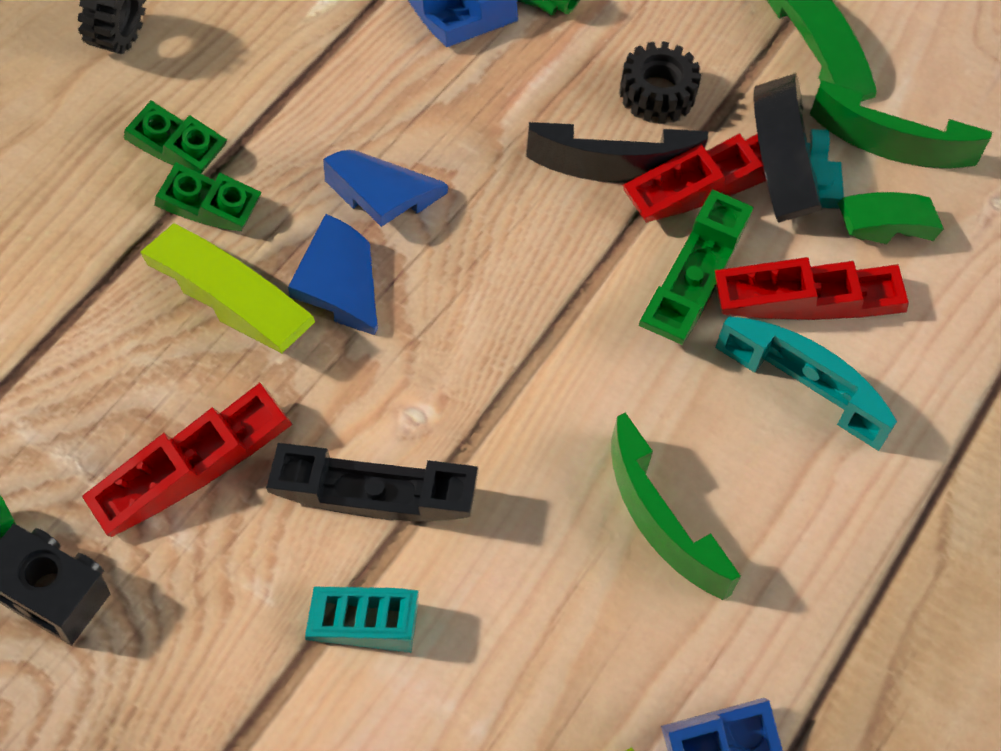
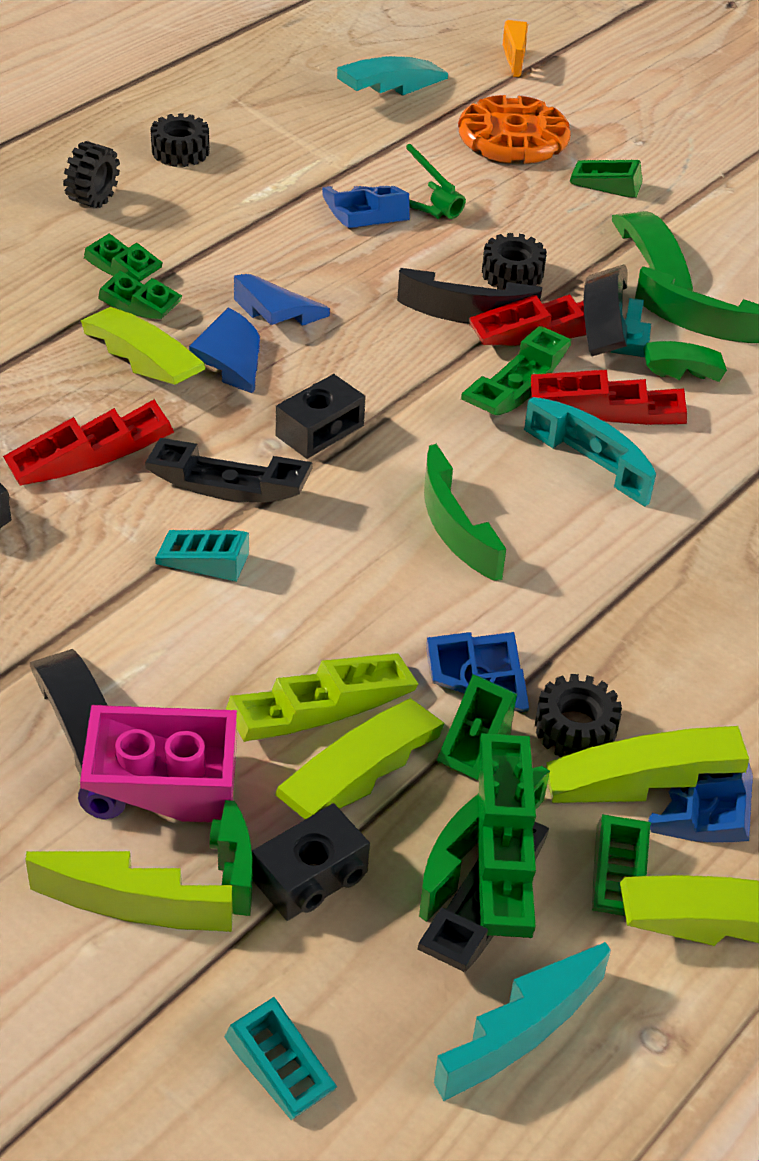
camera: 10 degrees right, 15 degrees down
none -> black brick [275,373,366,459]

